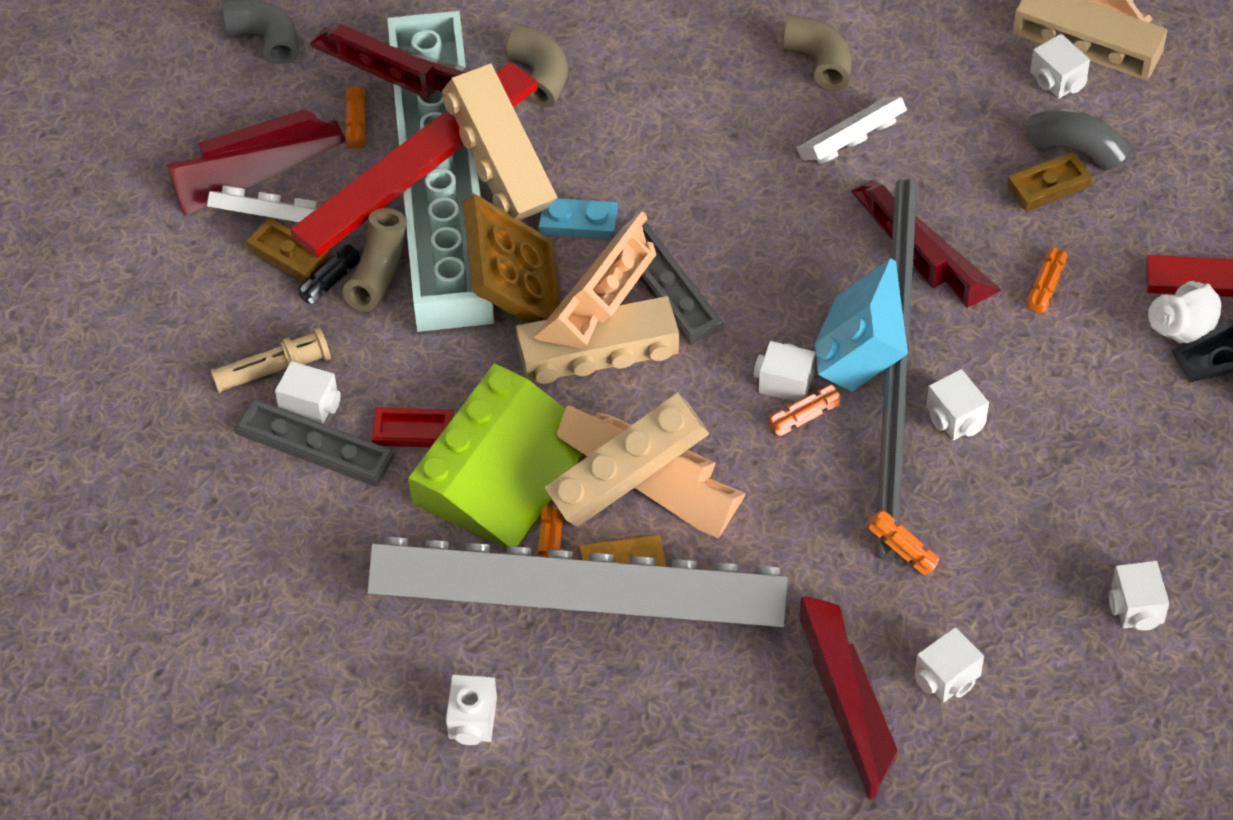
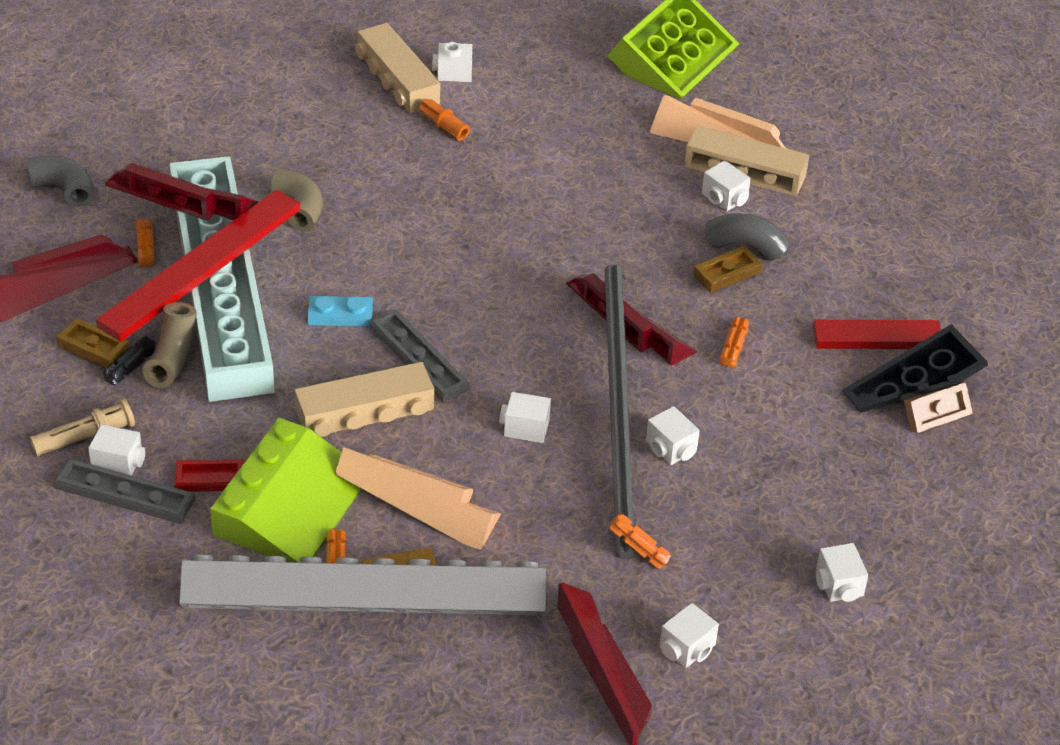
camera: 10 degrees left, 10 degrees down
white plate [207,185,317,222] -> none
tan brick [442,63,558,220] -> none
white brick [446,675,497,745] -> none
pearl gold plate [463,193,561,323] -> none
light nougat wedge [533,211,656,349] -> none
tan brick [544,393,710,527] -> none
axle [768,384,840,436] -> none
dark tan cylinder [783,14,852,90] -> none
white plate [796,97,907,164] -> none
medium azure slope [815,258,908,391] -> none
white hair [1148,281,1221,344] -> none

